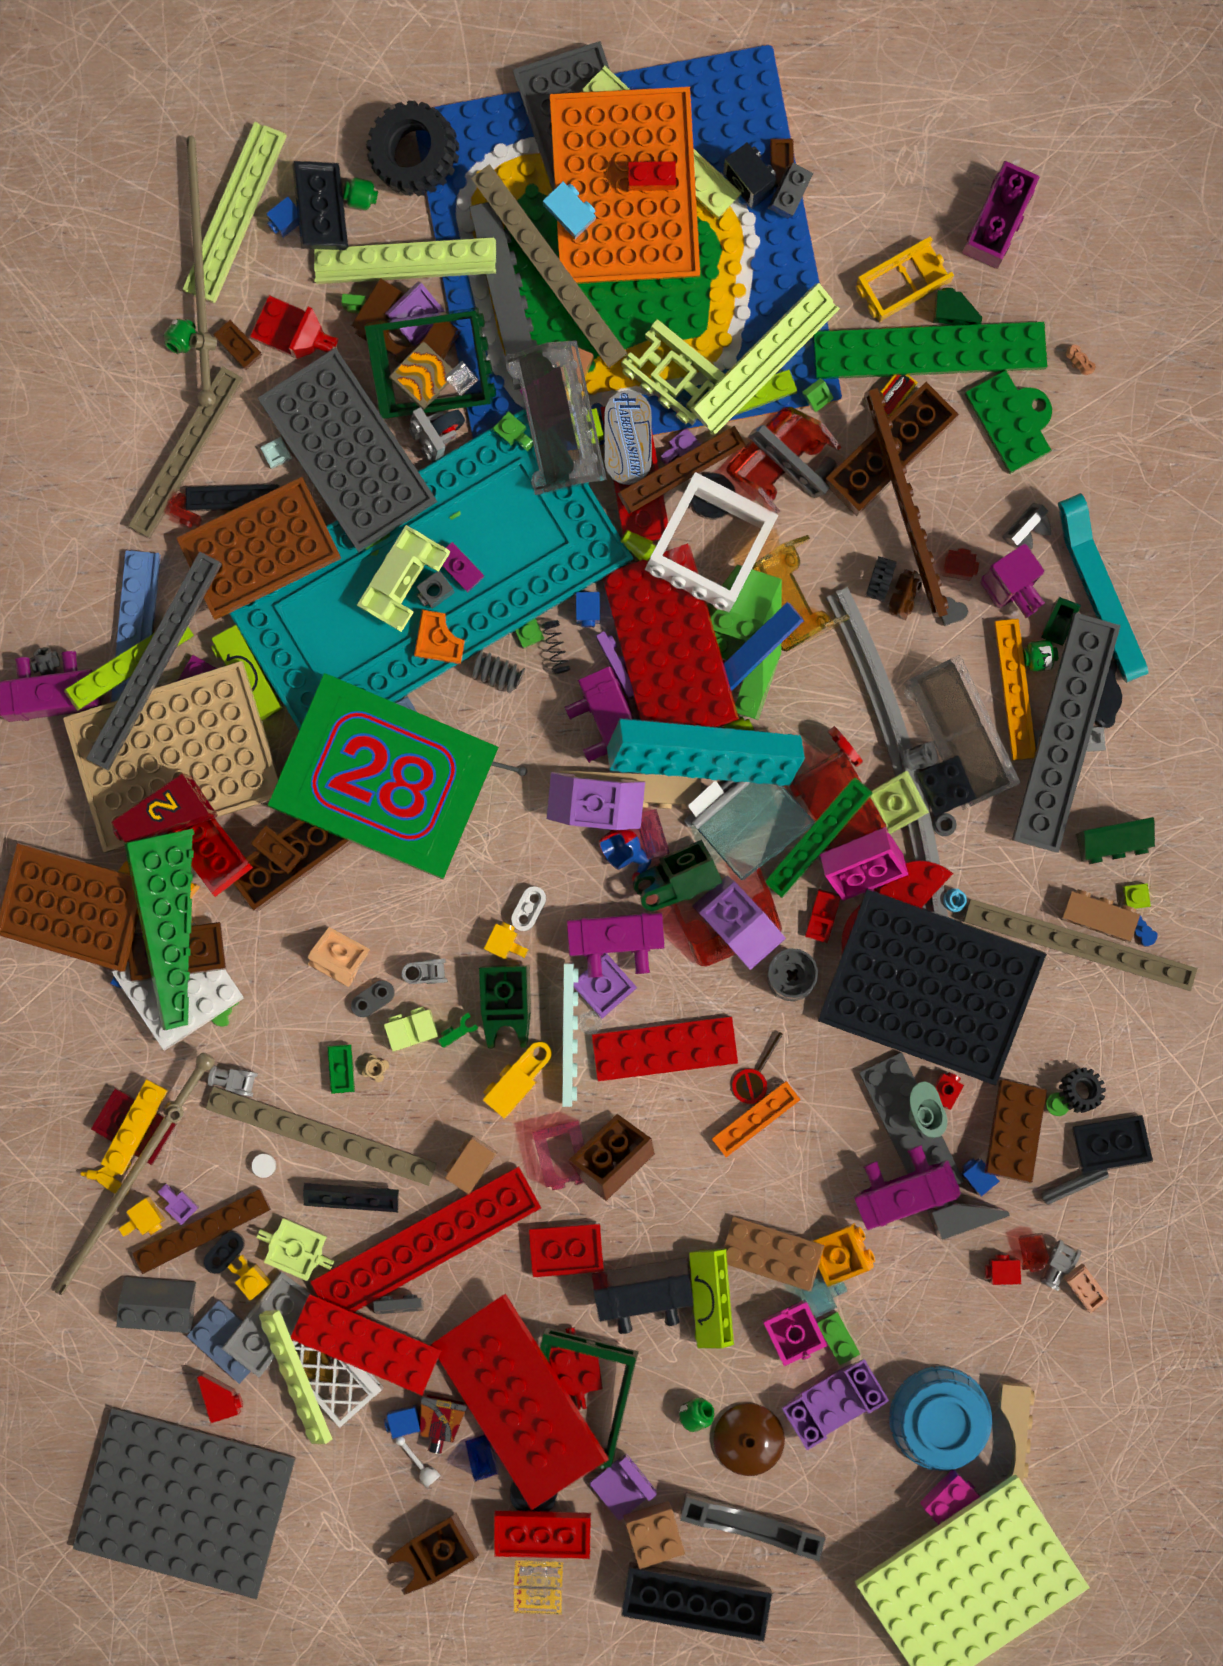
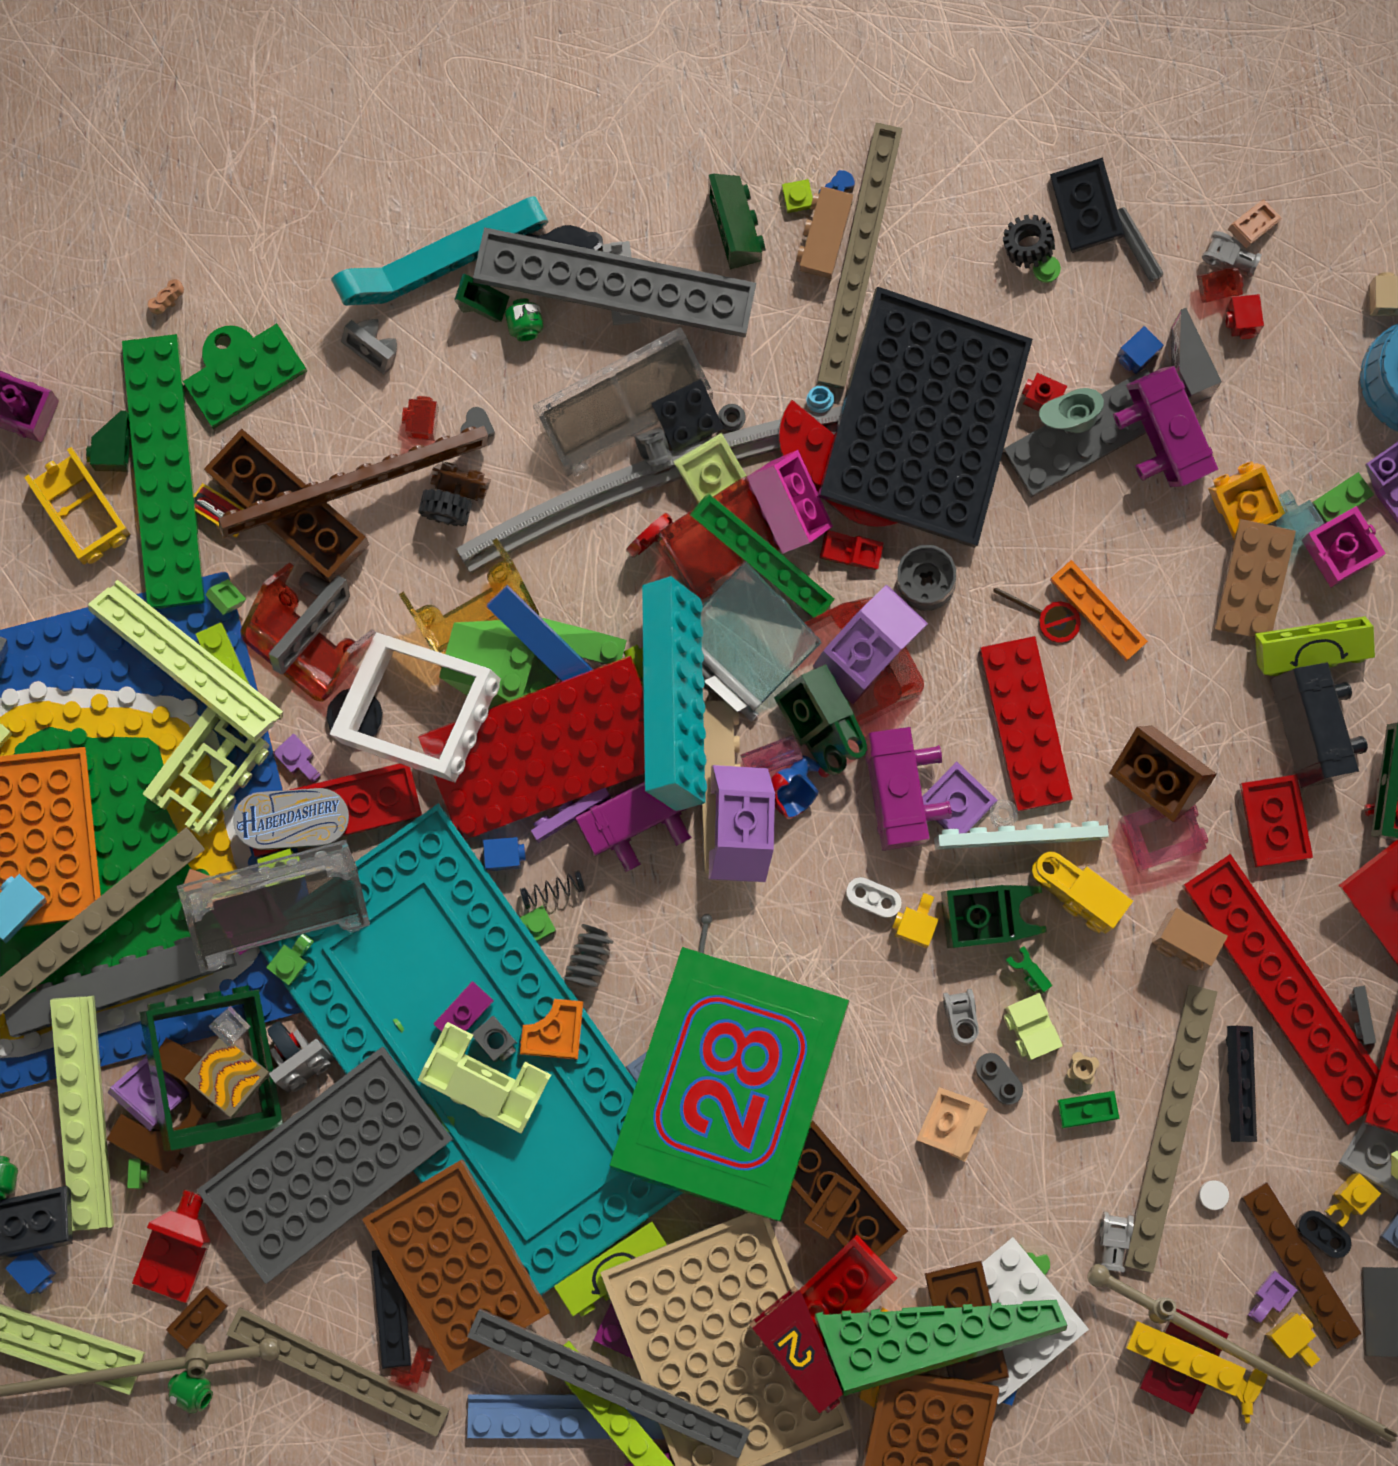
camera: 100 degrees left, 5 degrees down
yellowish green plate [257,1218,334,1281] -> none
light aqua tile [260,437,292,469] -> none
reddish brown plate [617,426,746,514] -> none
lime cone [620,530,656,561] -> none
magenta piece [980,544,1045,619] -> none
reddish brown plate [984,1080,1047,1184] -> none
light orange plate [994,619,1036,761] -> none

